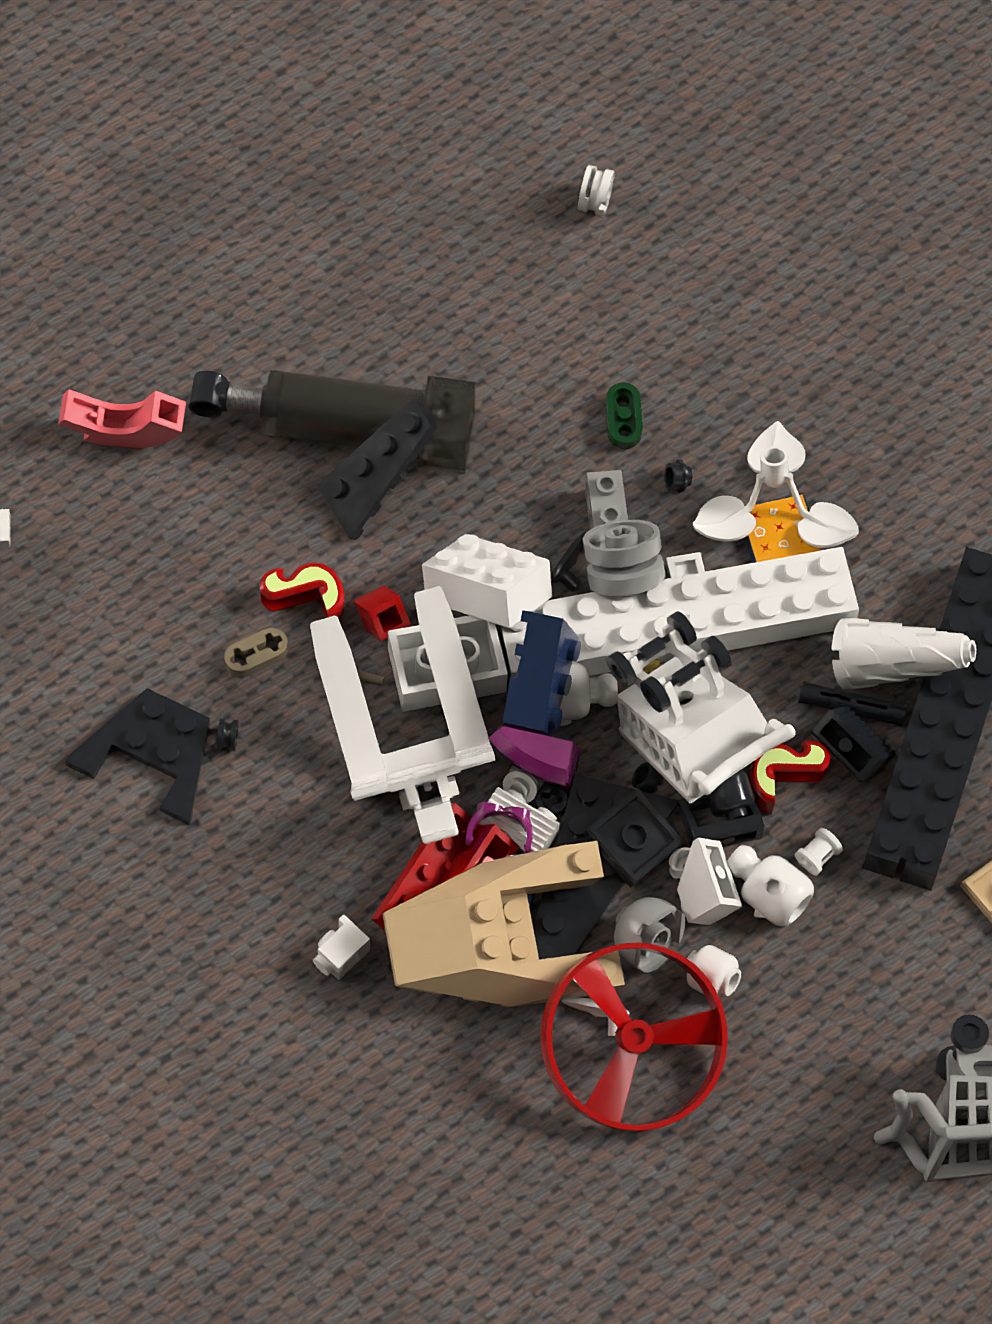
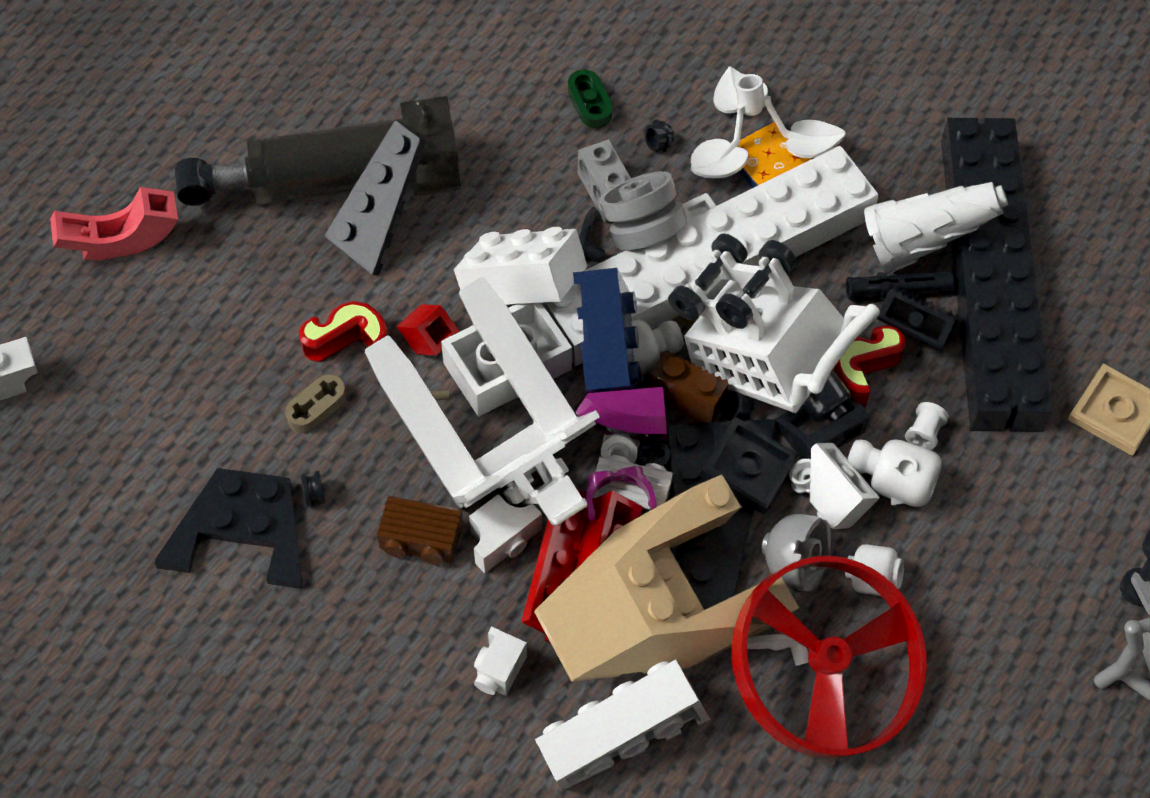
camera: 15 degrees left, 5 degrees down
none -> reddish brown brick [377,495,463,565]
none -> white brick [469,494,542,574]
none -> white wedge [535,659,710,789]
none -> reddish brown brick [648,351,728,423]

